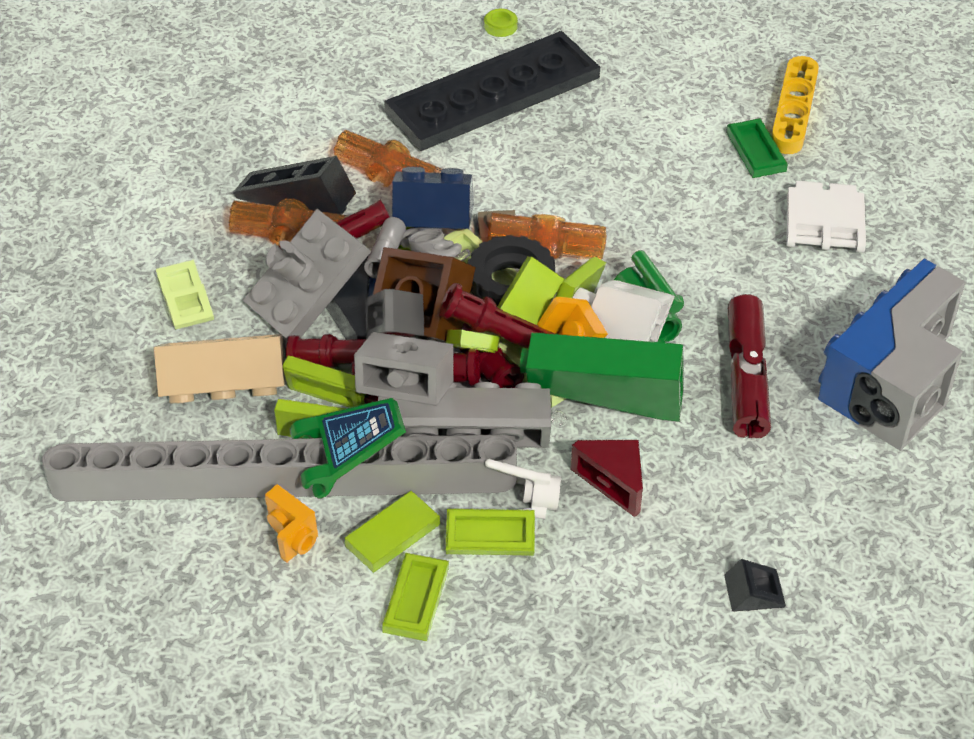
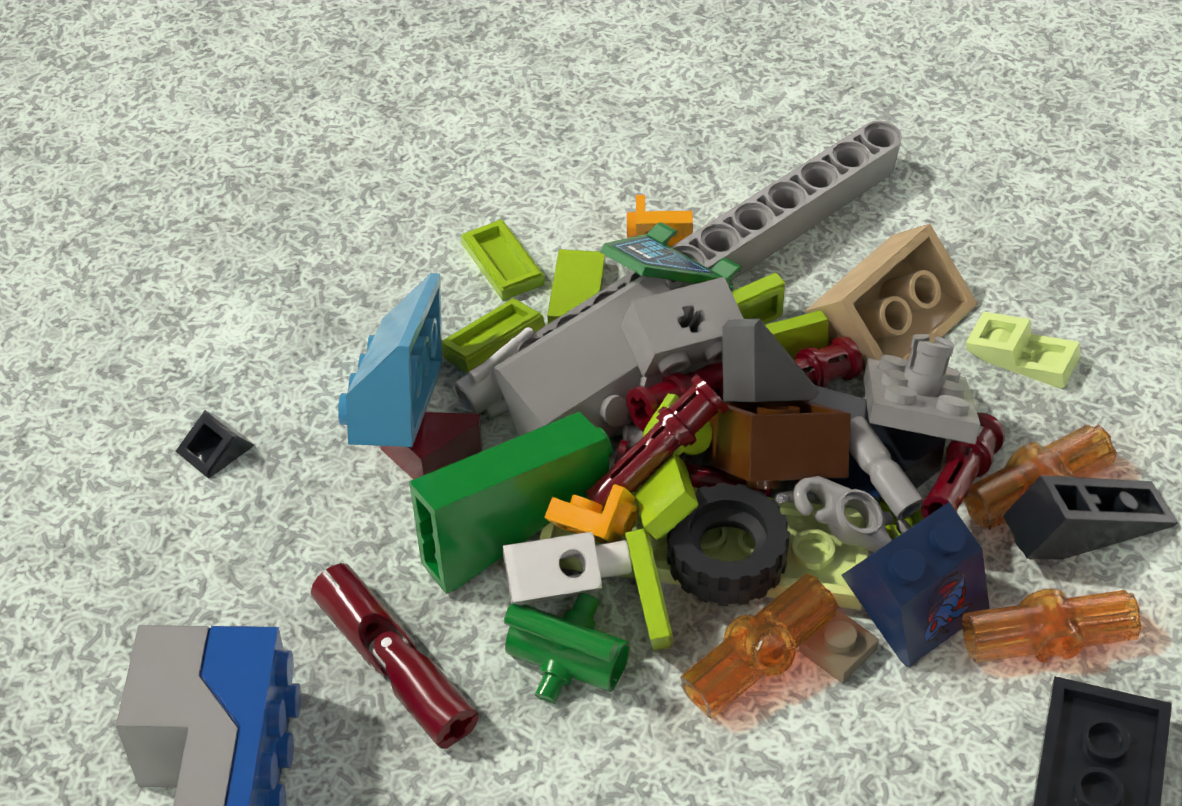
camera: 140 degrees right, 0 degrees up
none -> dark azure slope [338,273,443,447]

